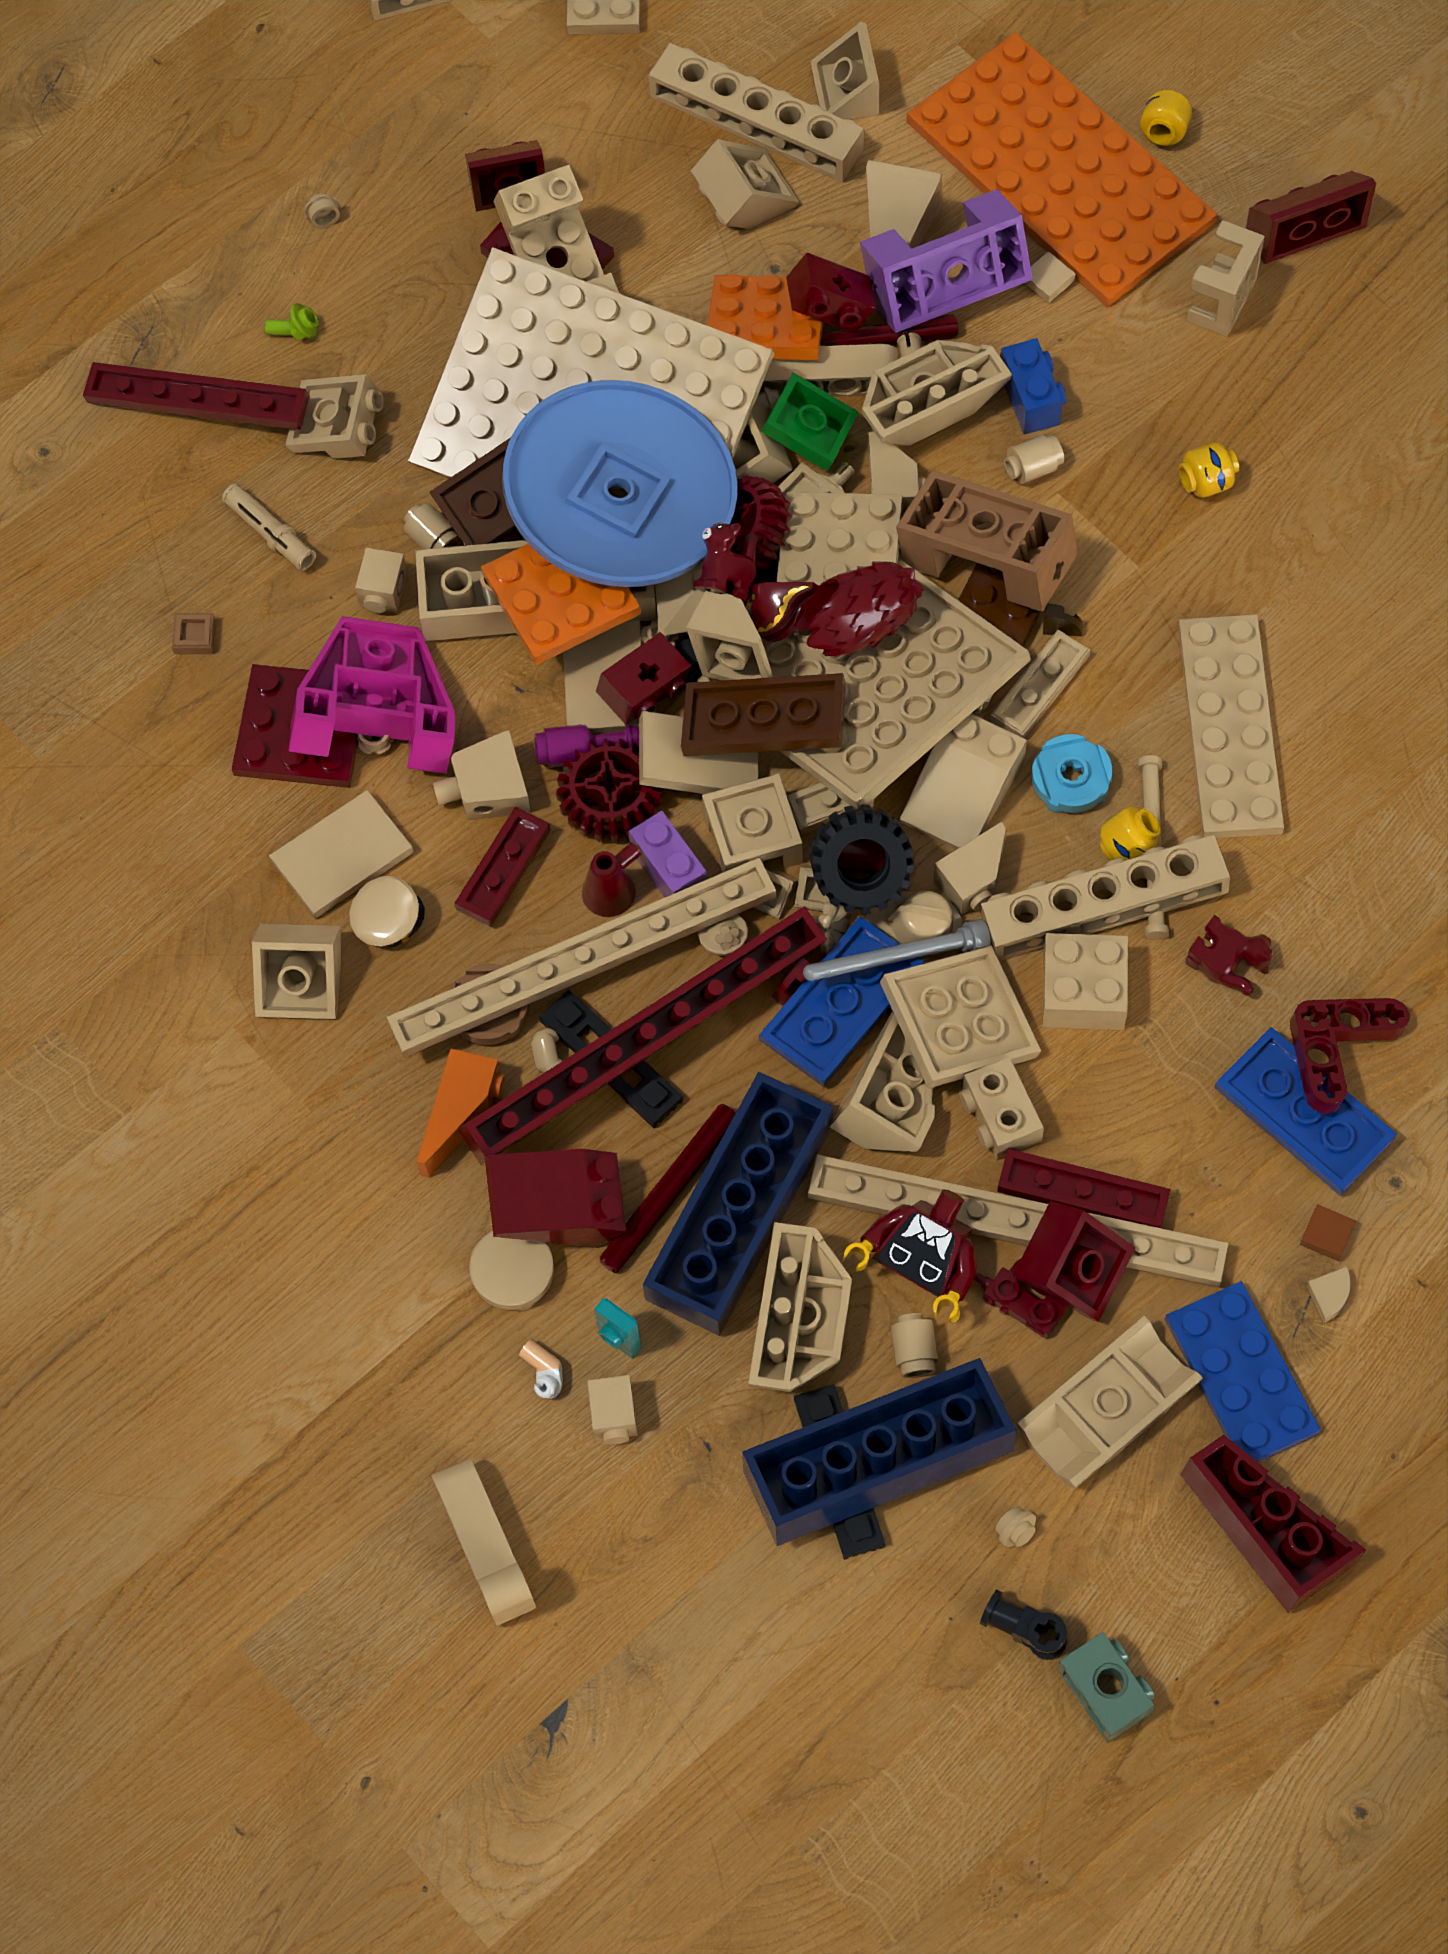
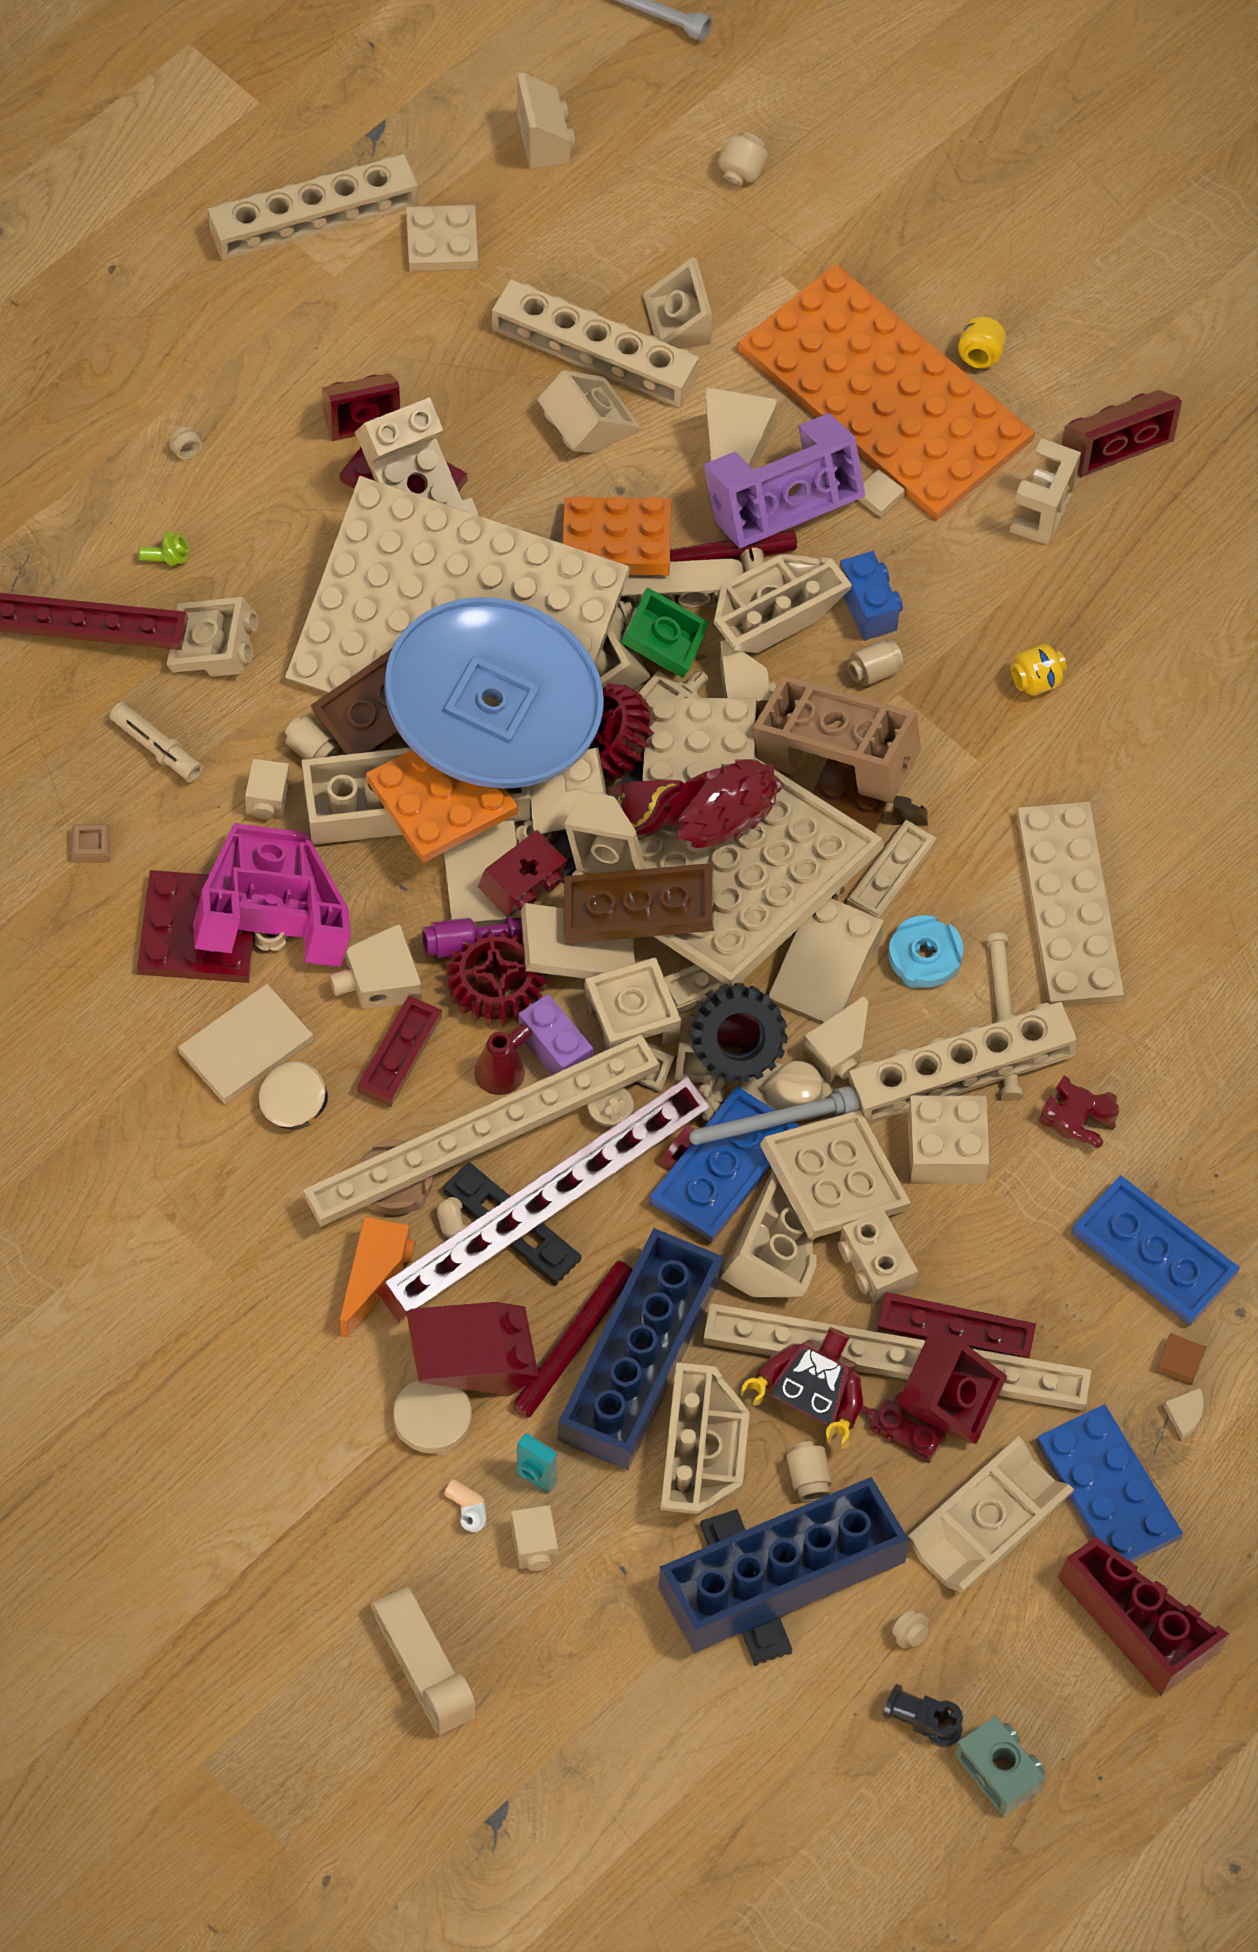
camera: 10 degrees left, 5 degrees down
tan slope [252,924,342,1019] -> none
dark red animal [693,523,758,602] -> none
dark red brick [786,253,876,333] -> none
yellow head [1100,806,1161,860] -> none
dark red beam [1290,998,1410,1114] -> none

